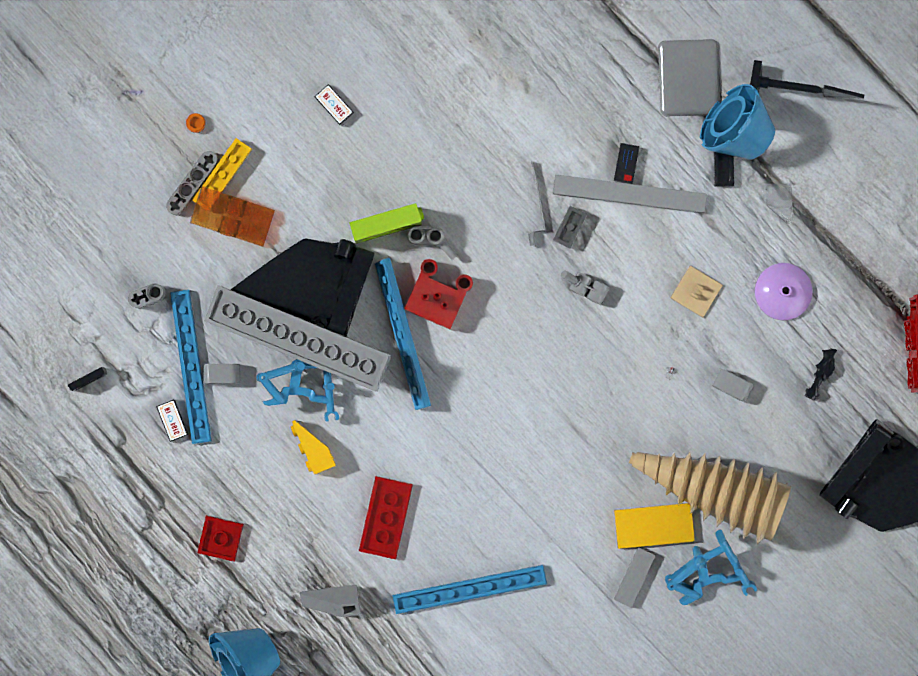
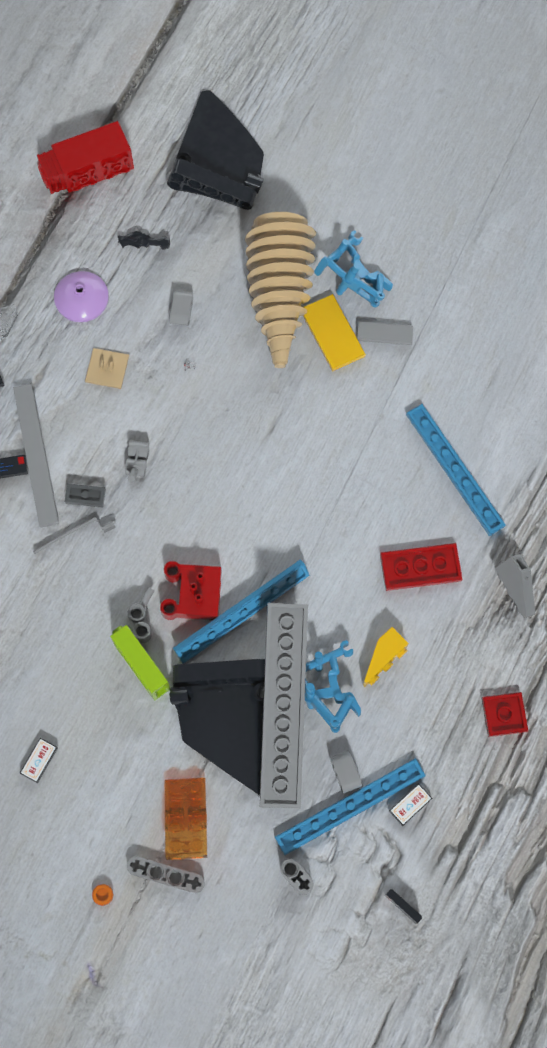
camera: 110 degrees left, 15 degrees down
yellow plate [192,138,252,212] -> none

